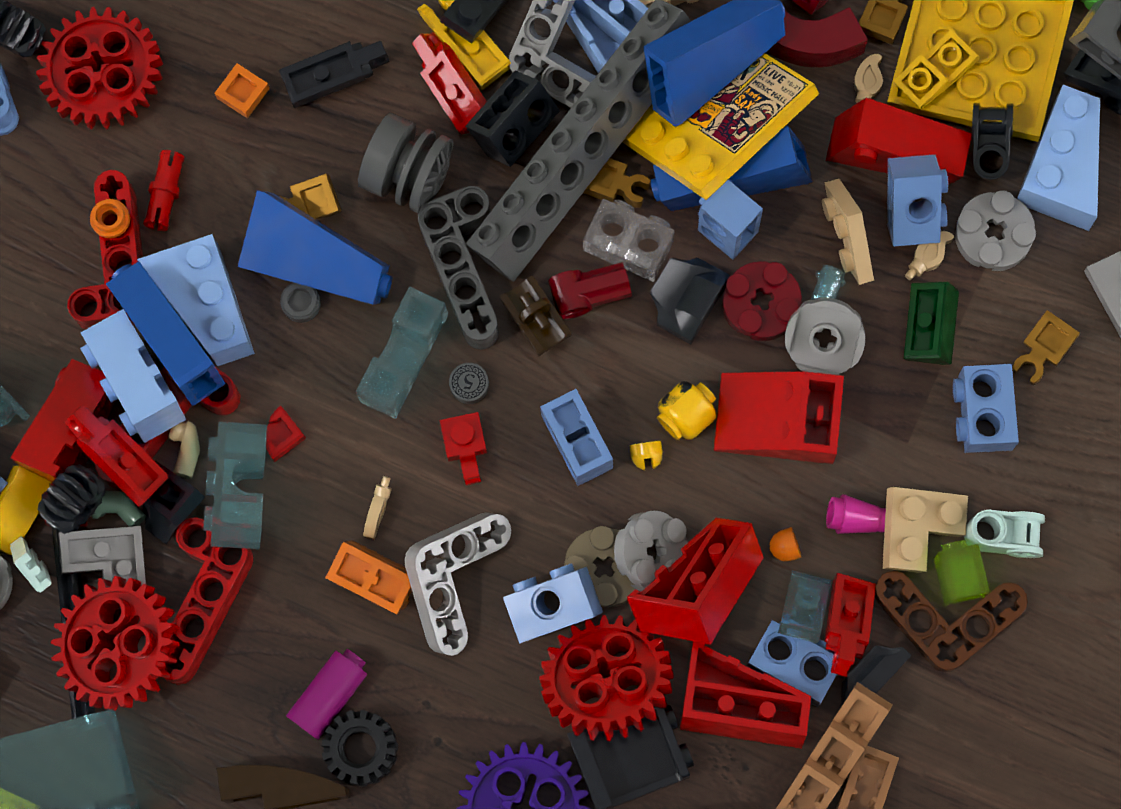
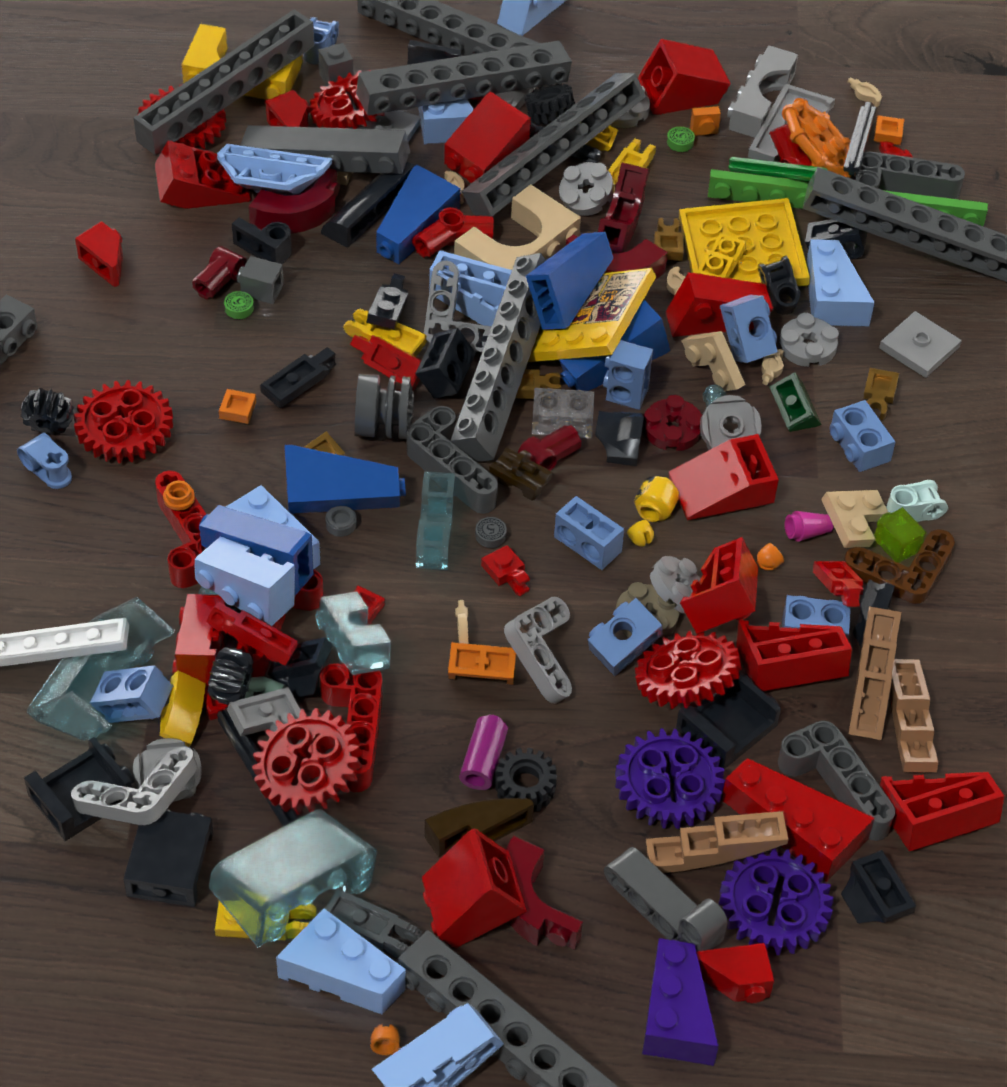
camera: 30 degrees left, 25 degrees down
light aqua tile [10,536,52,593] -> none
red pin [143,150,185,231] -> none
tan arm [169,421,200,479] -> none
clear light blue plate [778,570,832,643] -> none

